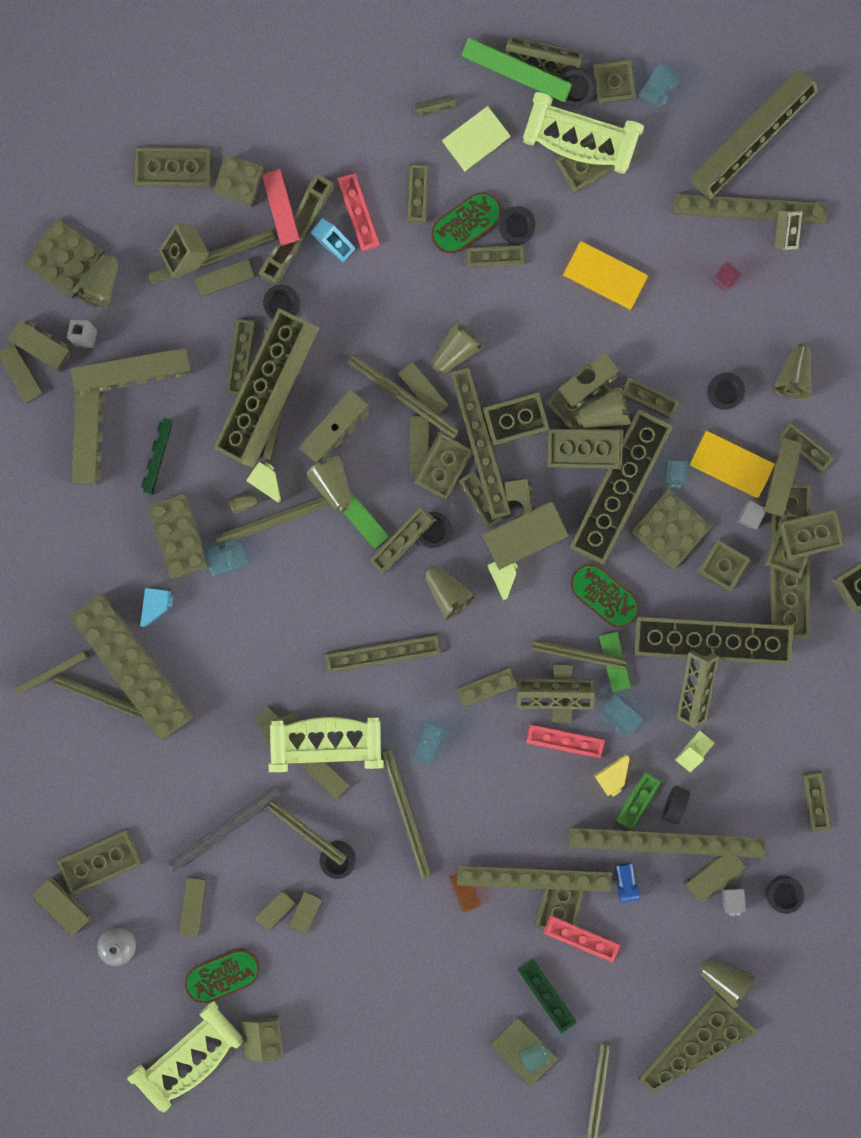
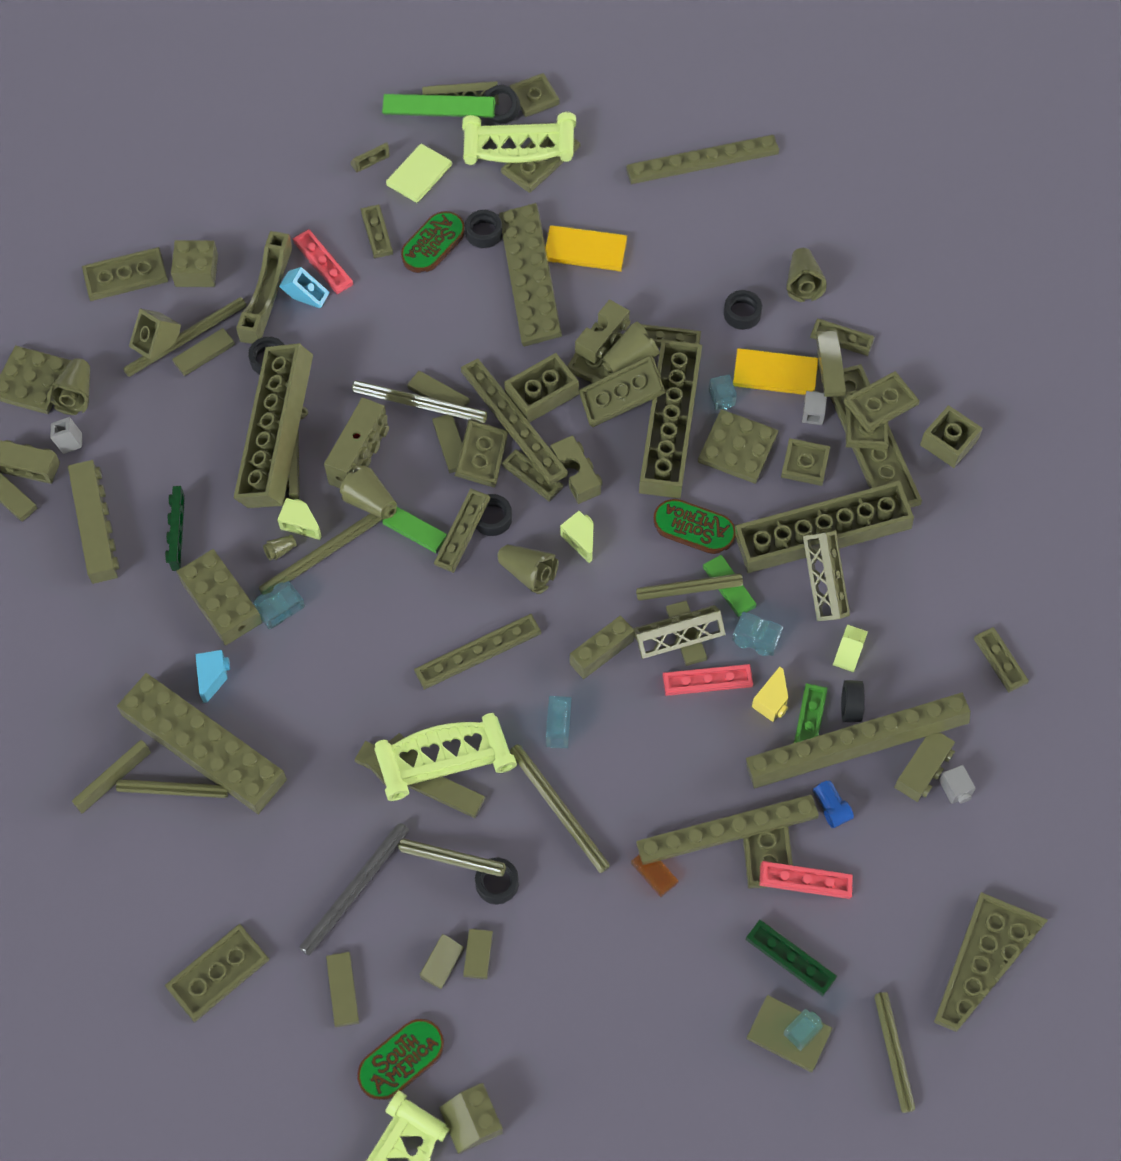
camera: 15 degrees left, 25 degrees down
olive brick [32,877,93,936] -> none
olive brick [70,348,190,396] -> none
light grey cylinder [97,927,136,966] -> none
olive tile [225,318,256,396] -> none
coral tile [262,169,300,246] -> none
olive cone [431,321,484,374] -> none
olive tile [466,245,525,268] -> none
olive tile [482,502,569,570] -> none
clear light blue brick [638,62,680,109] -> none
olive brick [691,69,818,199] -> none
olive cone [699,959,756,1009] -> none
clear pink brick [711,262,741,292] -> none
black tyre [766,875,805,914] -> none
olive slope [775,210,803,250] -> none
none -> olive plate [499,203,562,347]

